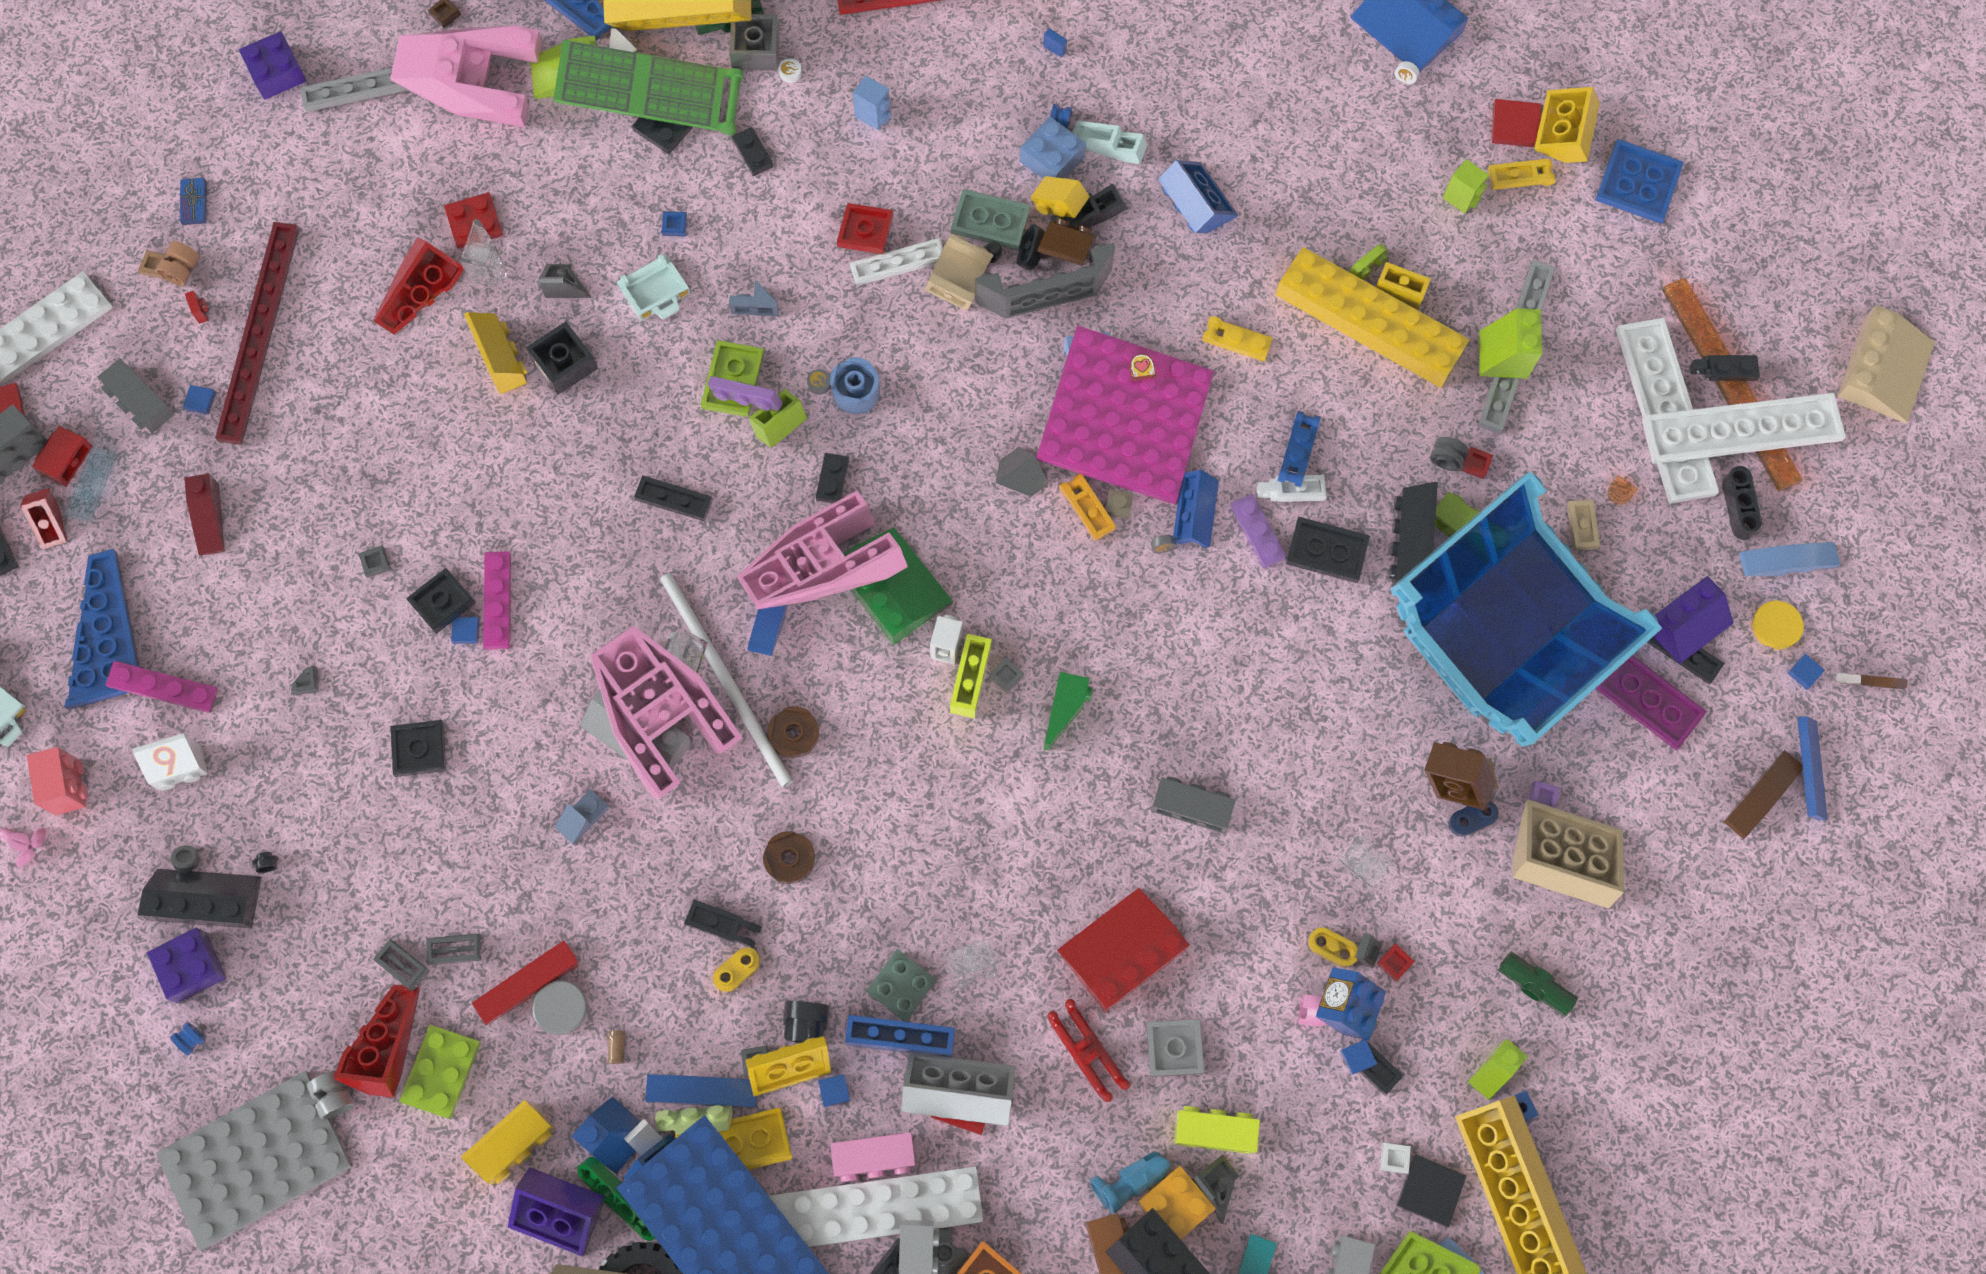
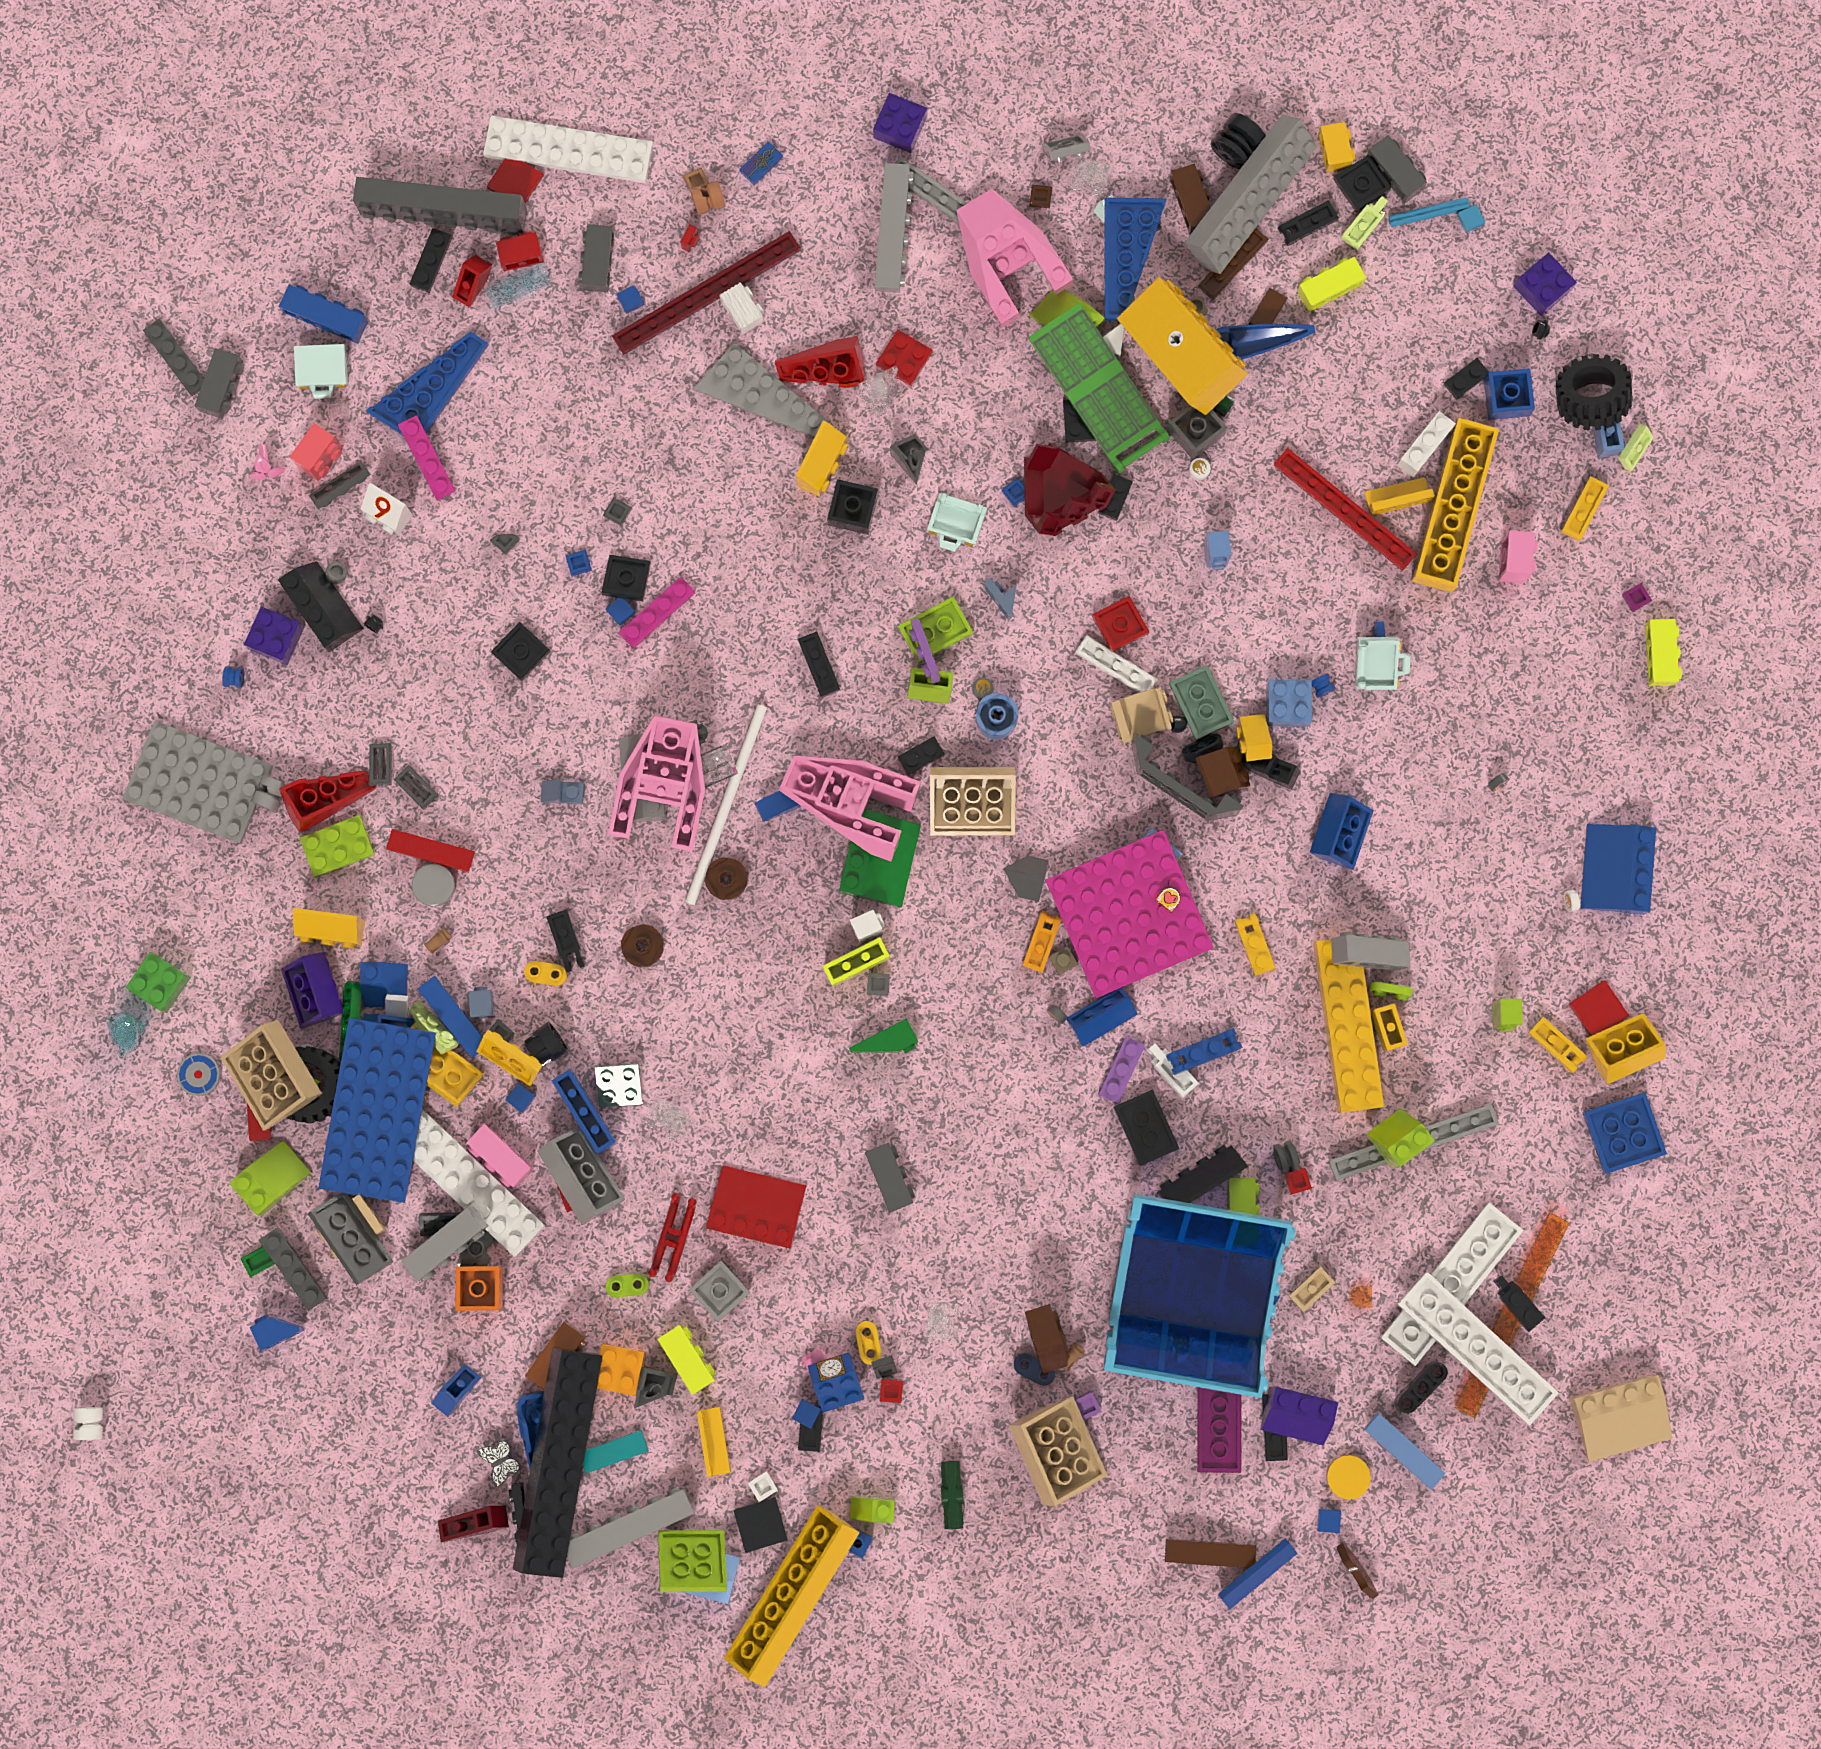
camera: 55 degrees right, 10 degrees up
dark red slope [184,473,225,556] -> none
light aqua slope [1072,121,1147,164] -> none
dark azure piece [1089,1151,1171,1214] -> none
none -> dark grey plate [309,461,371,510]
none -> sand blue brick [469,987,495,1019]
none -> blue tile [566,550,592,577]
none -> lime plate [605,1274,649,1298]
none -> light grey wing [693,343,829,438]
none -> yellow panel [697,1407,731,1478]
none -> white brick [720,283,765,335]
none -> light grey brick [875,163,914,293]
none -> tan slope [930,767,1016,836]
none -> dark red panel [1024,442,1116,536]
none -> light grey brick [1331,932,1410,970]
none -> light aqua piece [1355,637,1411,690]
none -> dark grey tile [1488,773,1510,792]

